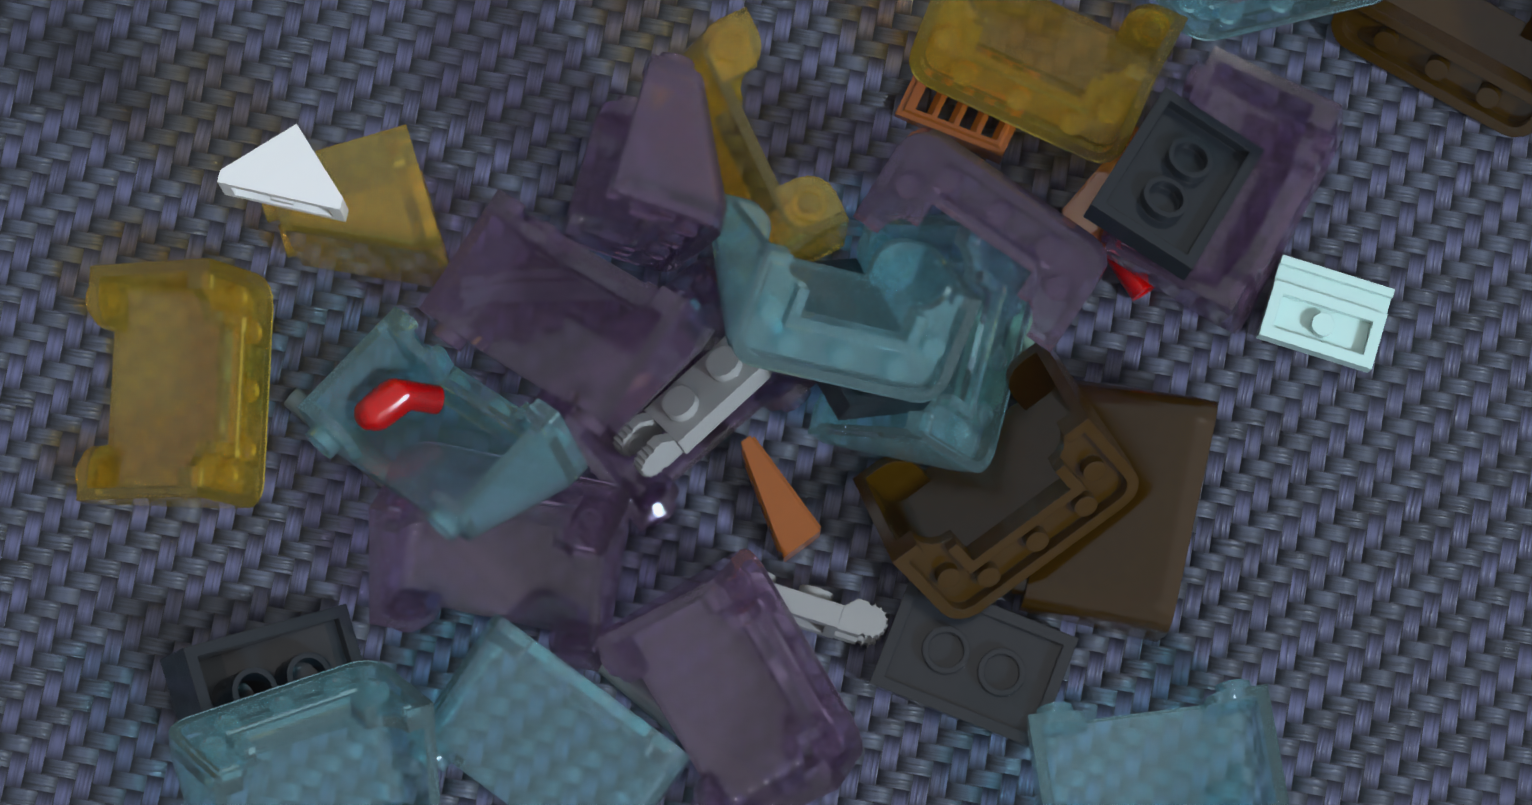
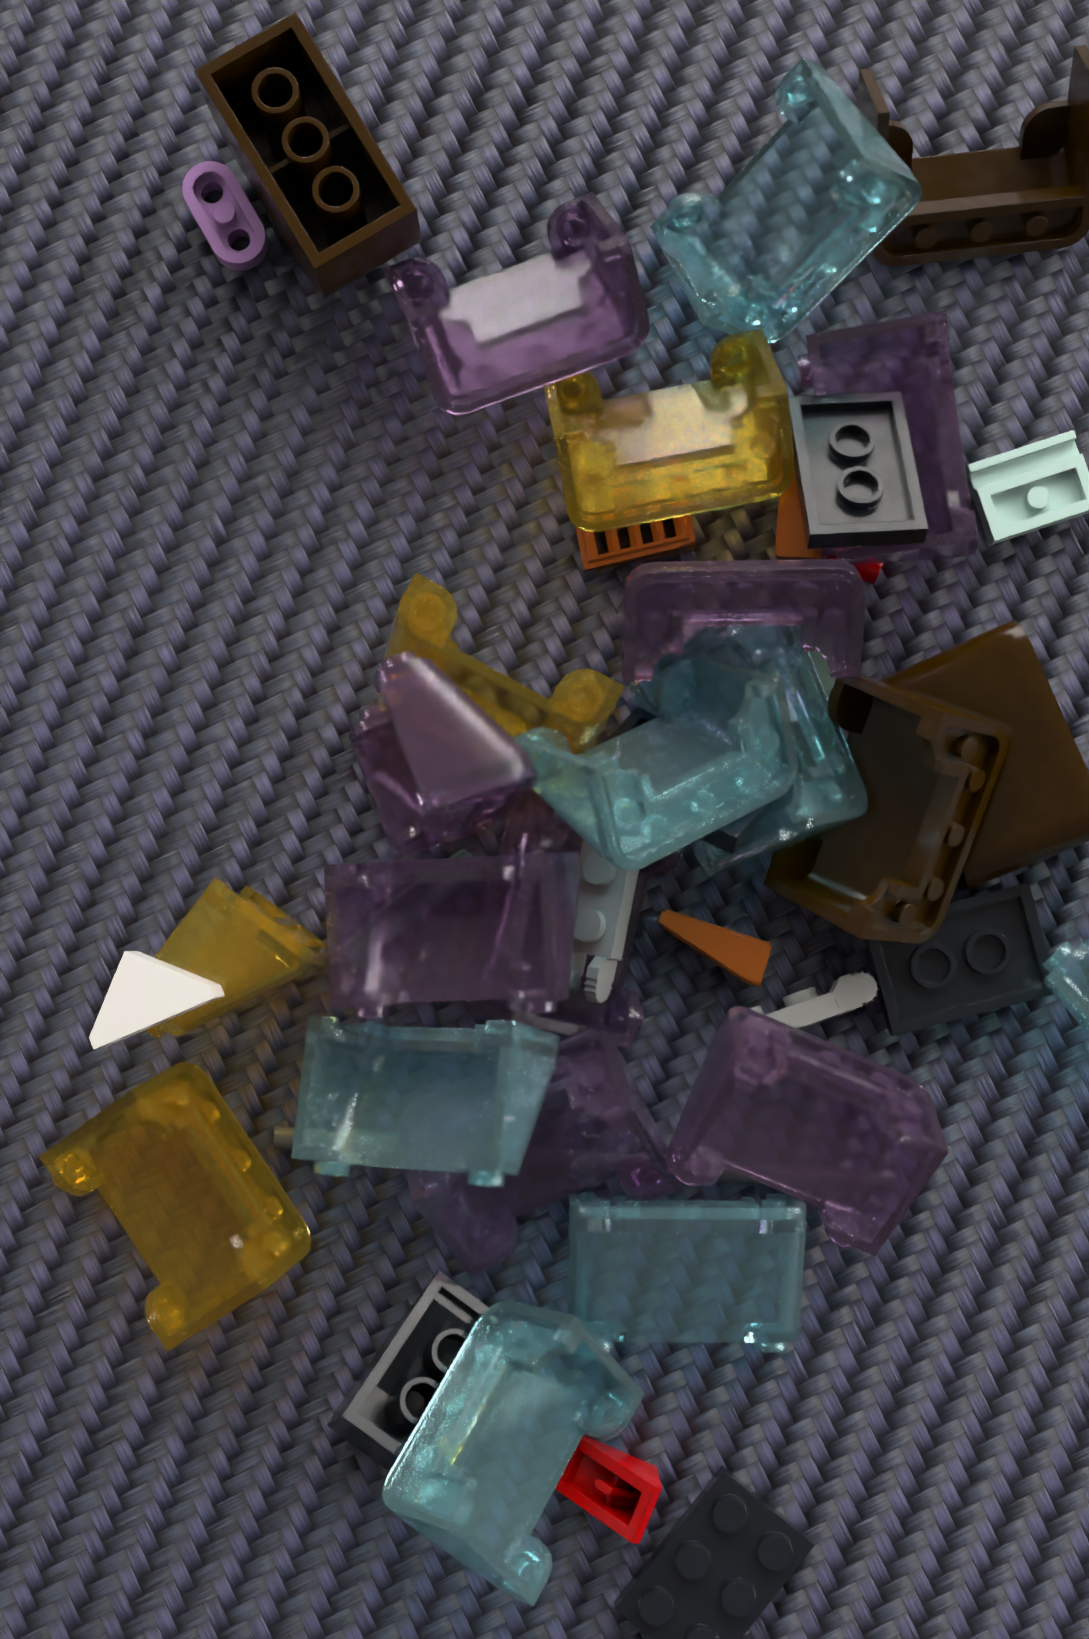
camera: 35 degrees left, 5 degrees up
red arm [354,378,445,431] -> none

